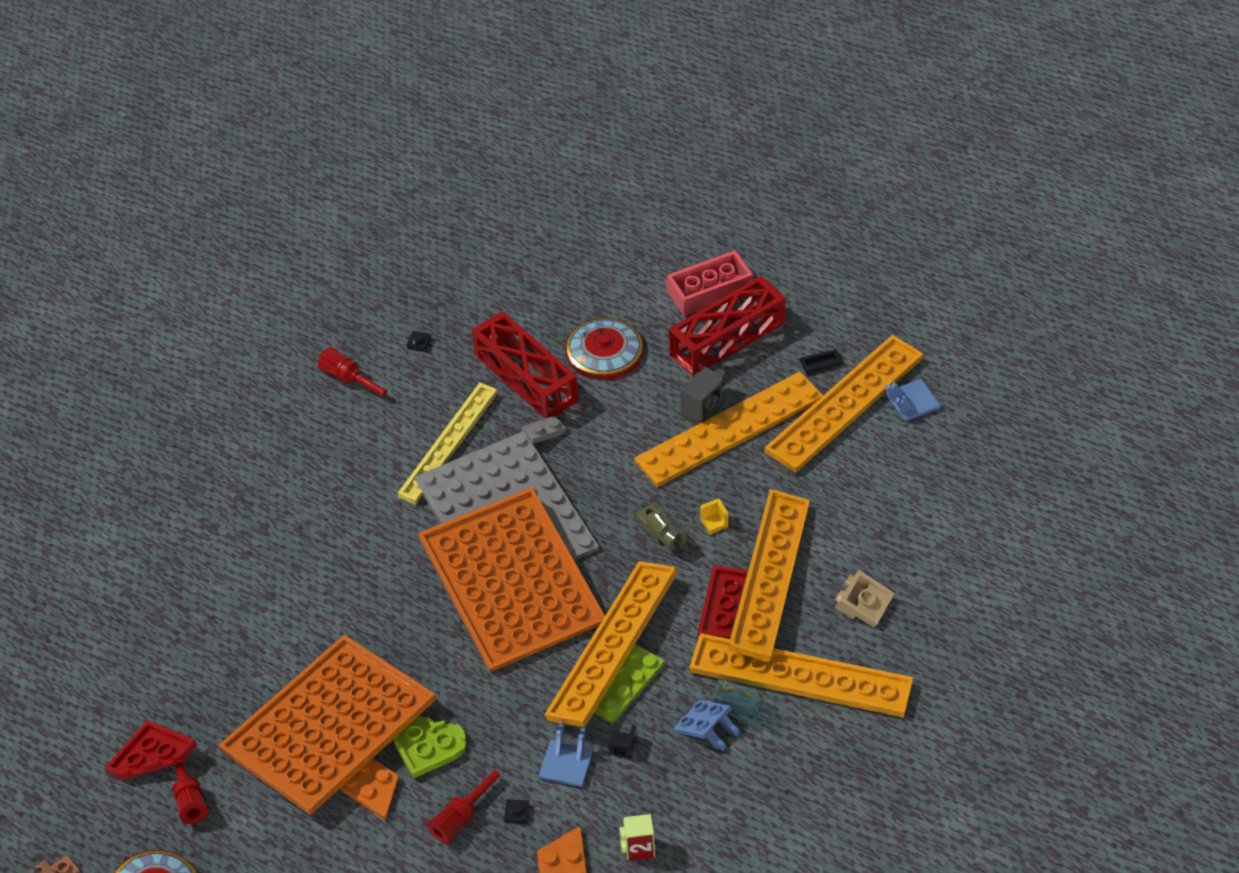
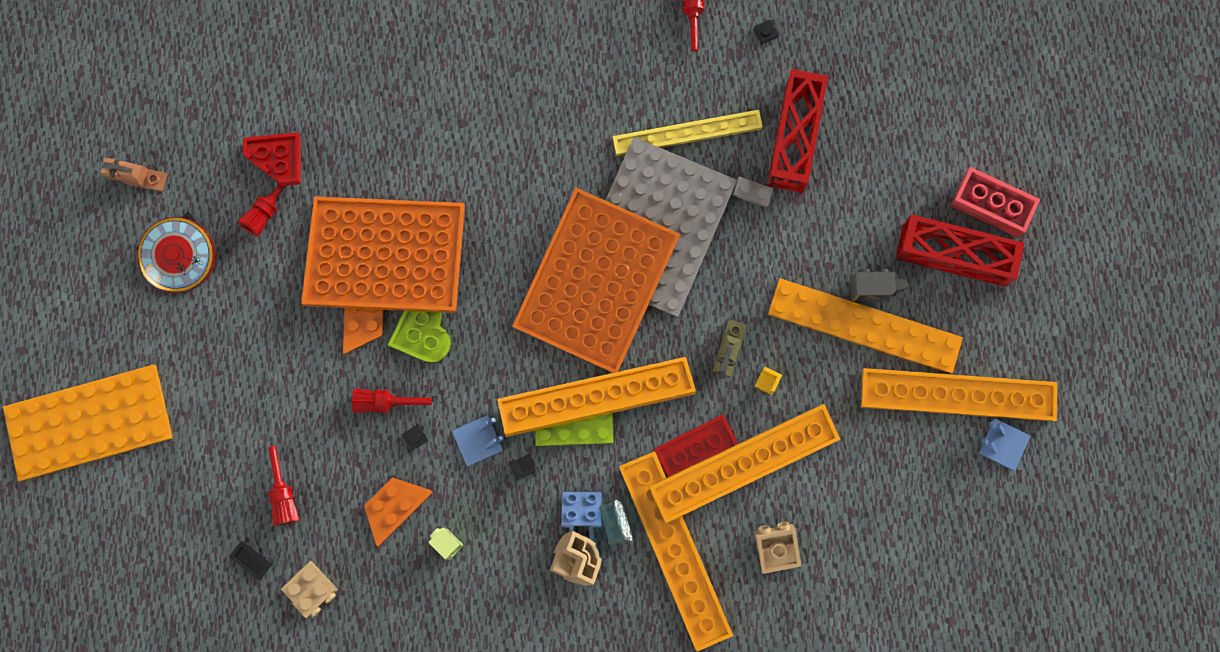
camera: 50 degrees right, 30 degrees up
dish [565,318,644,380] -> none
black tile [799,349,843,374] -> none
none -> tan brick [550,531,602,585]

